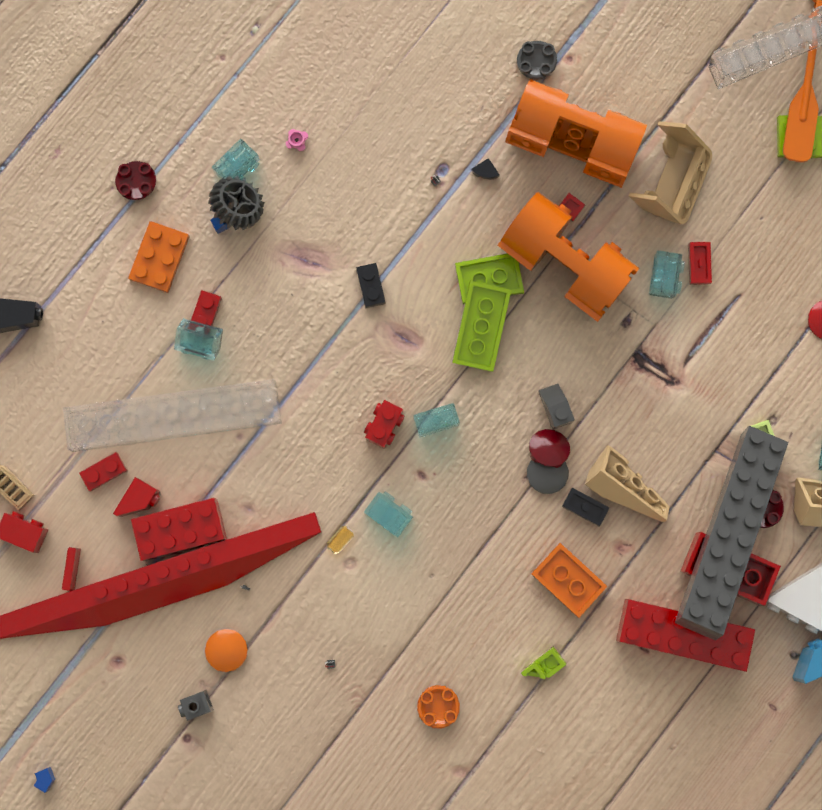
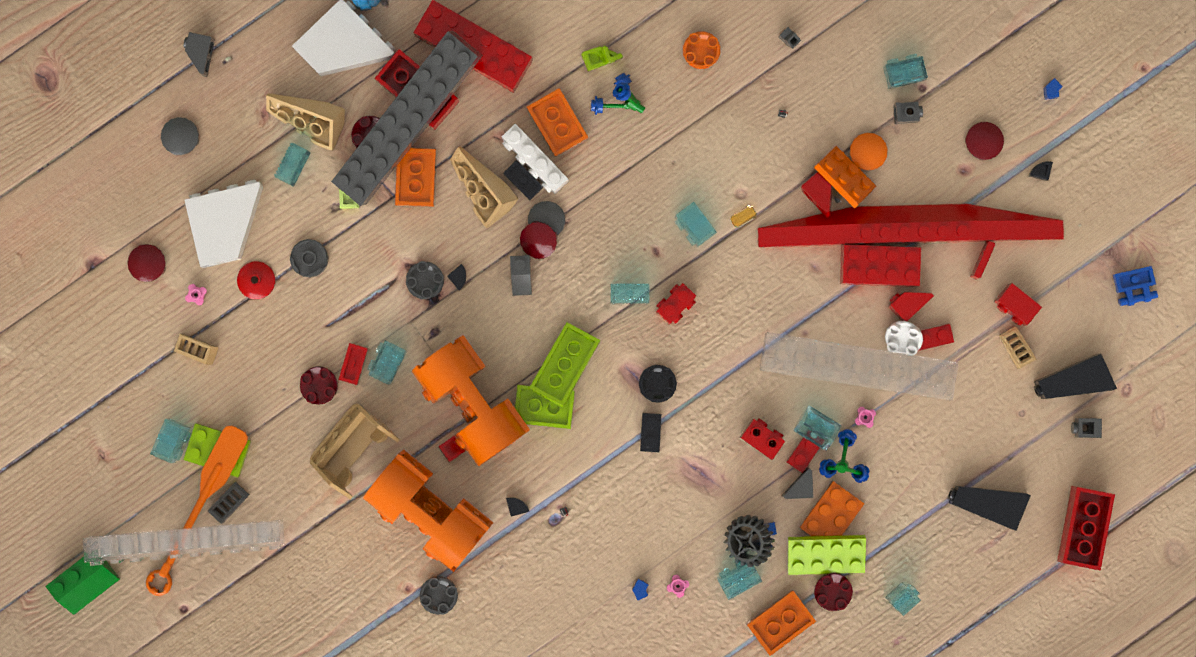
camera: 165 degrees left, 5 degrees up
none -> dark grey slope [208,482,250,524]
none -> dark grey tile [290,239,329,278]
none -> dark red dish [300,366,338,405]
none -> orange plate [395,148,436,207]
none -> dark grey dish [406,261,444,299]
none -> black tile [447,264,466,291]
none -> white brick [501,124,569,194]
none -> blue plant [591,73,645,115]
none -> blue piece [632,578,649,601]
none -> black dish [639,365,677,403]
none -> red brick [739,418,786,460]
none -> orange plate [747,590,816,656]
none -> dark grey piece [779,27,801,49]
none -> dark grey slope [782,467,813,499]
none -> lime plate [787,535,866,575]
none -> red slope [801,172,832,219]
none -> orange plate [814,146,876,208]
none -> blue plant [819,429,870,483]
none -> bright pink plate [855,407,876,428]
none -> clear light blue brick [883,54,928,89]
none -> white dish [885,321,923,356]
none -> clear light blue brick [885,582,921,616]
none -> dark red dish [965,122,1004,160]
none -> black tile [1029,161,1053,181]

